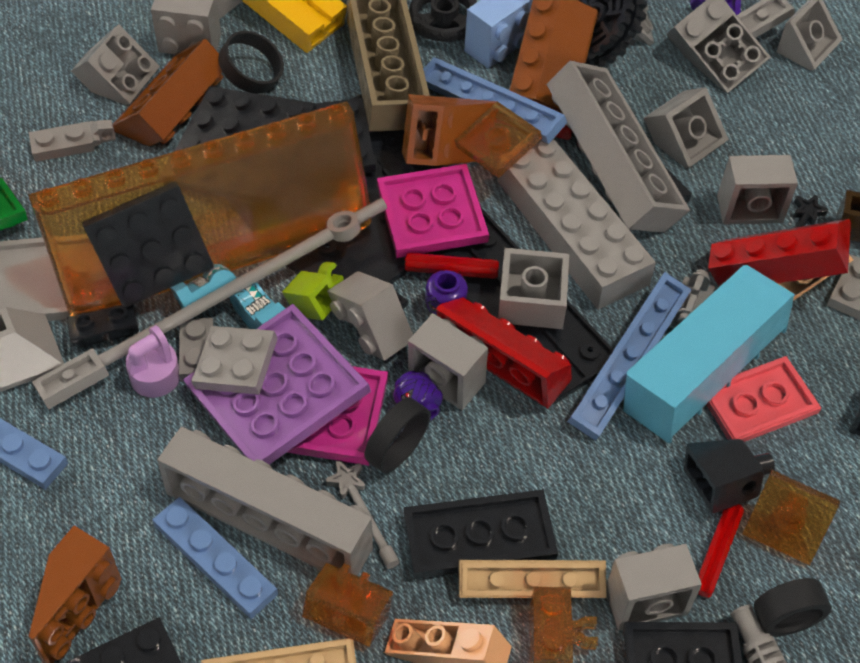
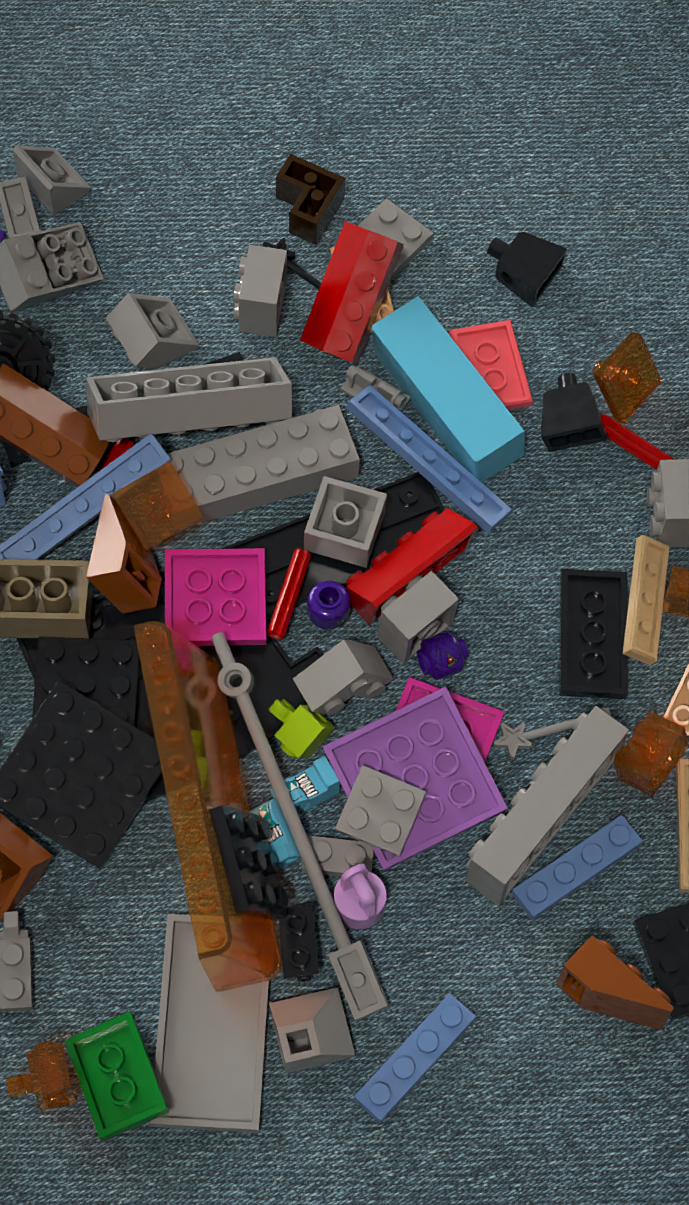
camera: 80 degrees left, 10 degrees up
black tyre [365,397,431,473] -> none

